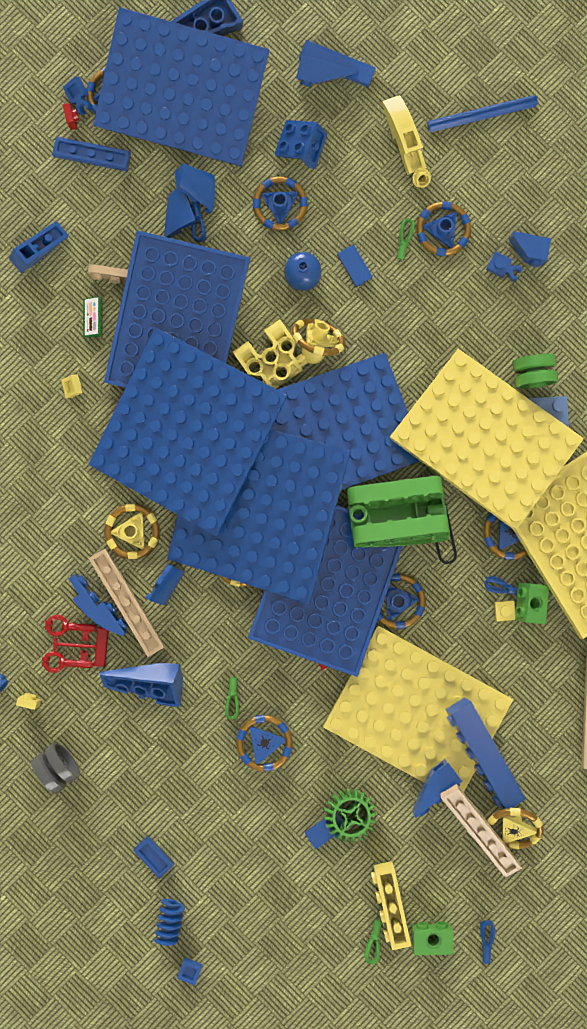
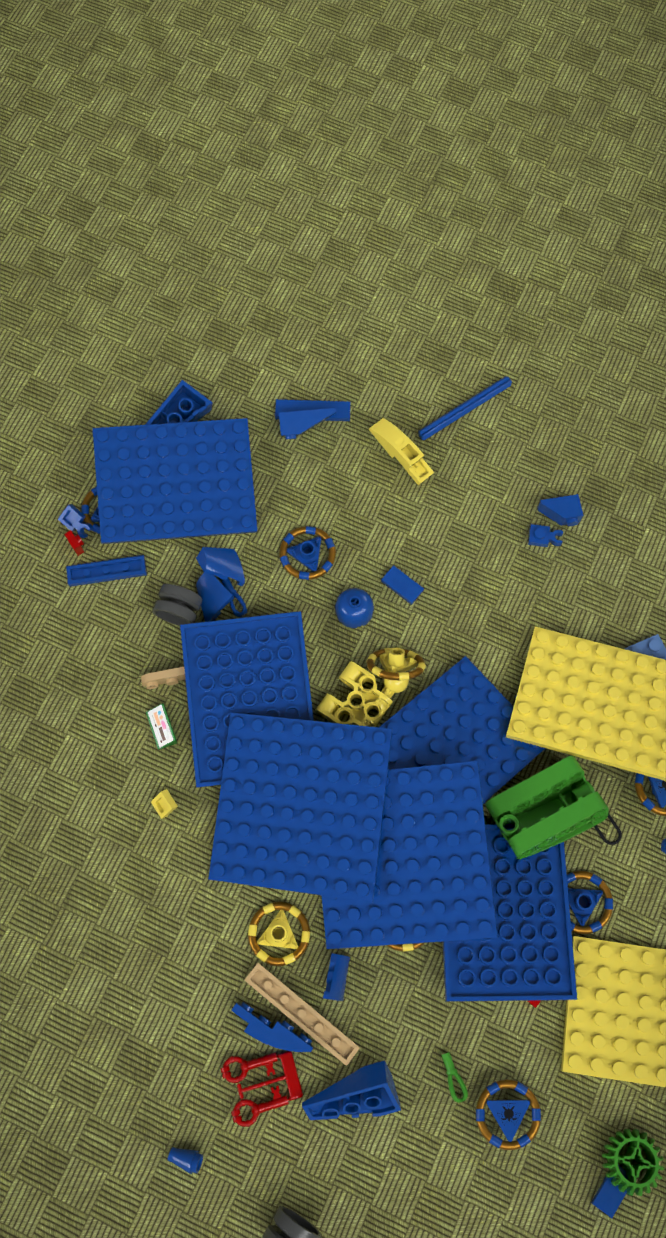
camera: 20 degrees left, 15 degrees down
blue slope [9,221,69,273] -> none
light yellow plate [16,693,41,710] -> none
blue bracket [275,120,327,169] -> none
bright green piece [397,218,415,260] -> none
light yellow plate [412,168,431,188] -> none
blue piece [416,201,471,256] -> none
bright green wheel [512,354,559,389] -> none
none -> dark grey wheel [152,584,203,626]

